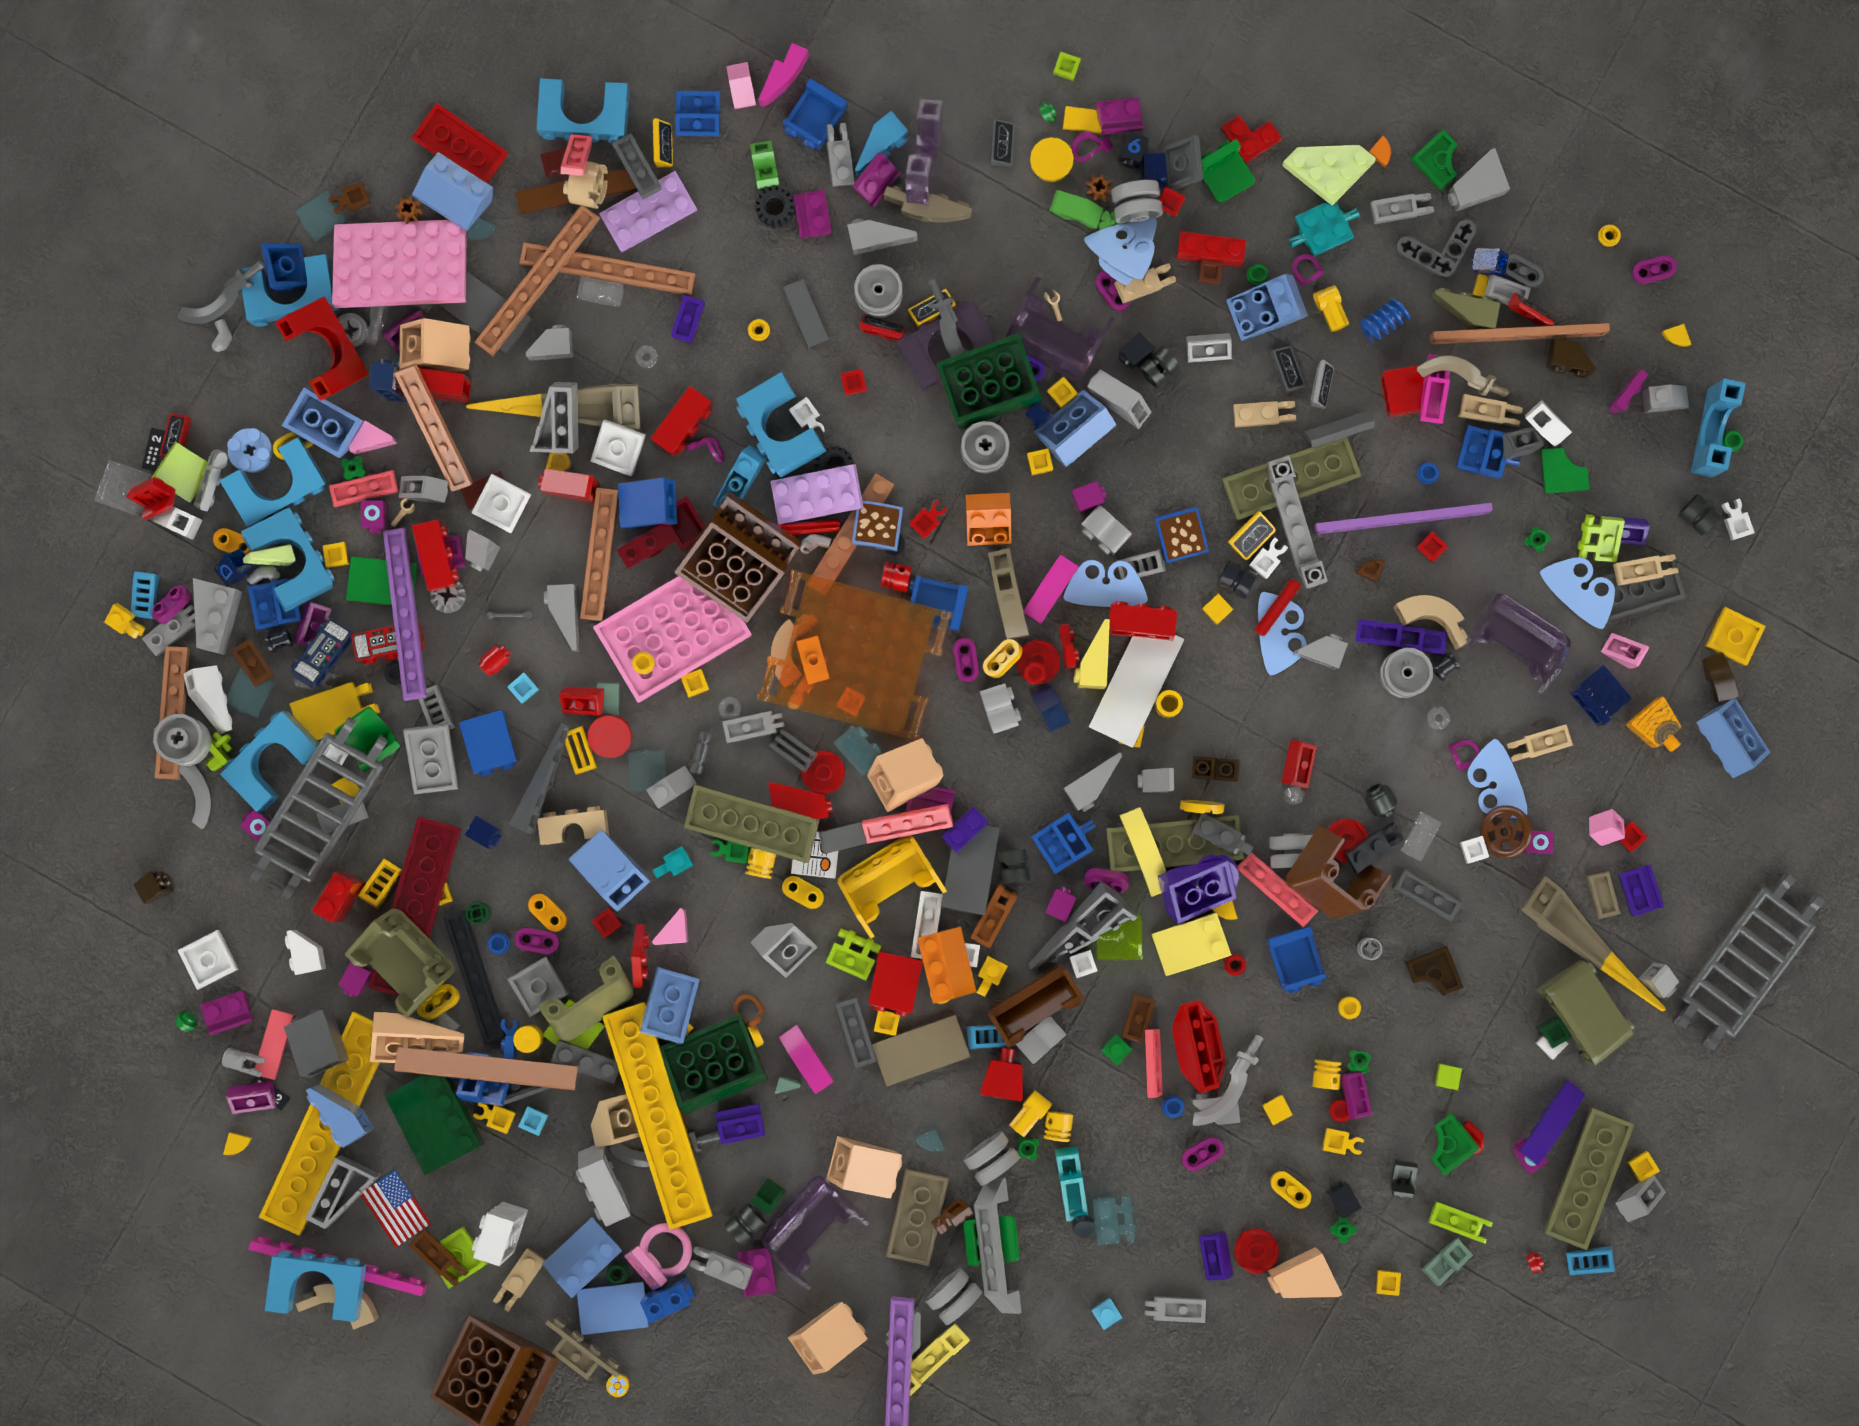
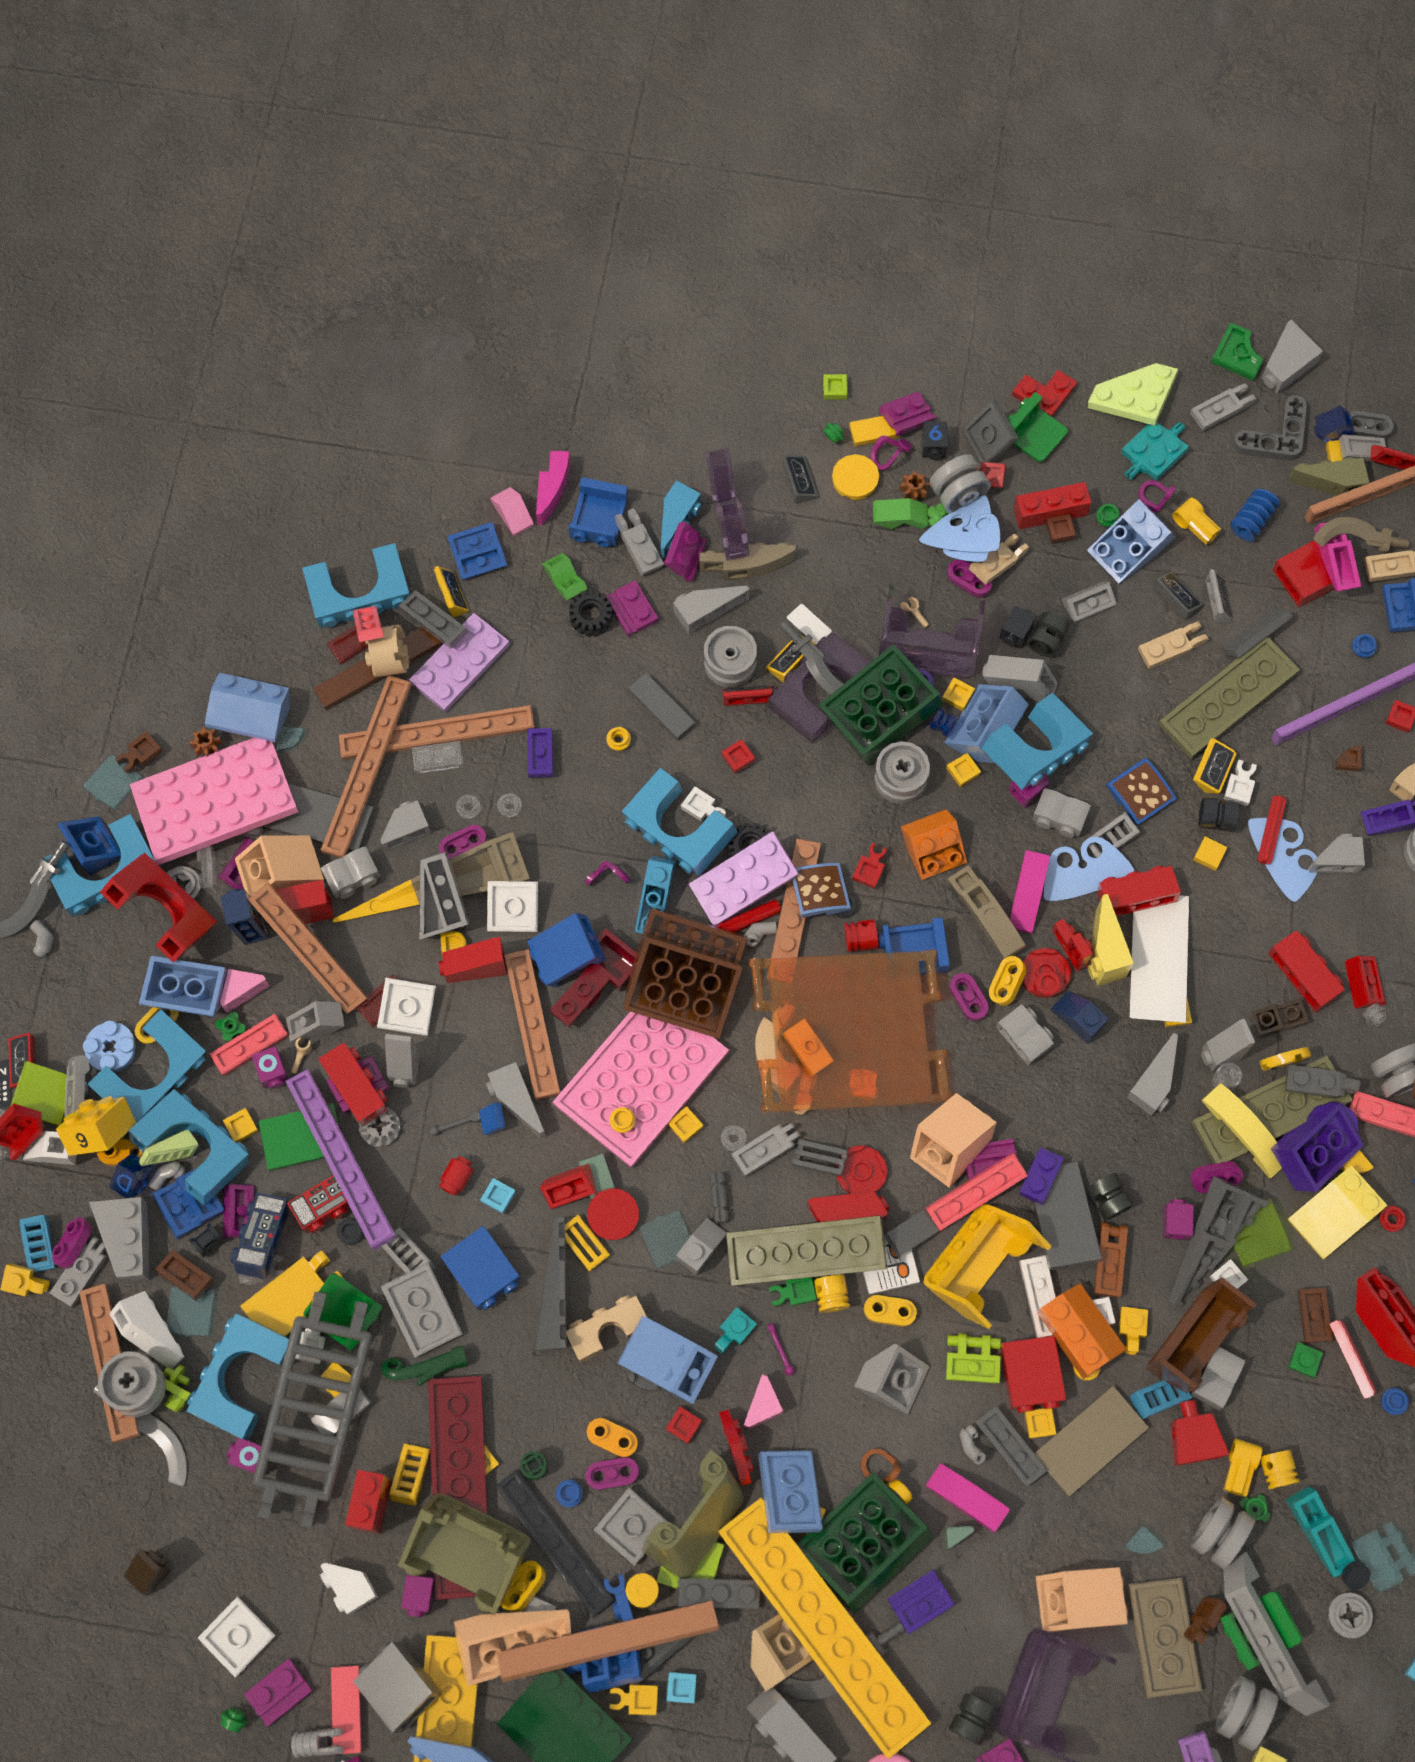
camera: 20 degrees left, 15 degrees down
red plate [411,103,509,184] -> none
clear blue brick [464,816,502,849] -> none
red brick [650,386,713,457] -> none
dark green panel [751,1178,786,1215] -> none
clear light blue bracket [834,725,882,776] -> none
blue plate [1031,813,1096,874] -> none
clear blue brick [1142,153,1167,188] -> none
yellow piece [1154,690,1183,718] -> none
light grey slope [1267,455,1328,589] -> none
orange tile [1369,136,1391,167] -> none
none -> yellow brick [56,1096,137,1156]
none -> light grey brick [321,846,381,899]
none -> dark green plant [381,1345,468,1386]
none -> magenta plate [439,825,487,859]
none -> clear plate [456,795,481,819]
none -> blue tile [479,1103,505,1135]
none -> magenta hinge [767,1323,795,1376]
none -> white sticker [787,604,831,645]
none -> light grey arm [959,1425,986,1464]
none -> dark azure arch [982,693,1093,790]
none -> clear wheel [1212,1062,1242,1092]
none -> red brick [1268,930,1345,1013]
none -> light grey gear [1328,1593,1373,1638]

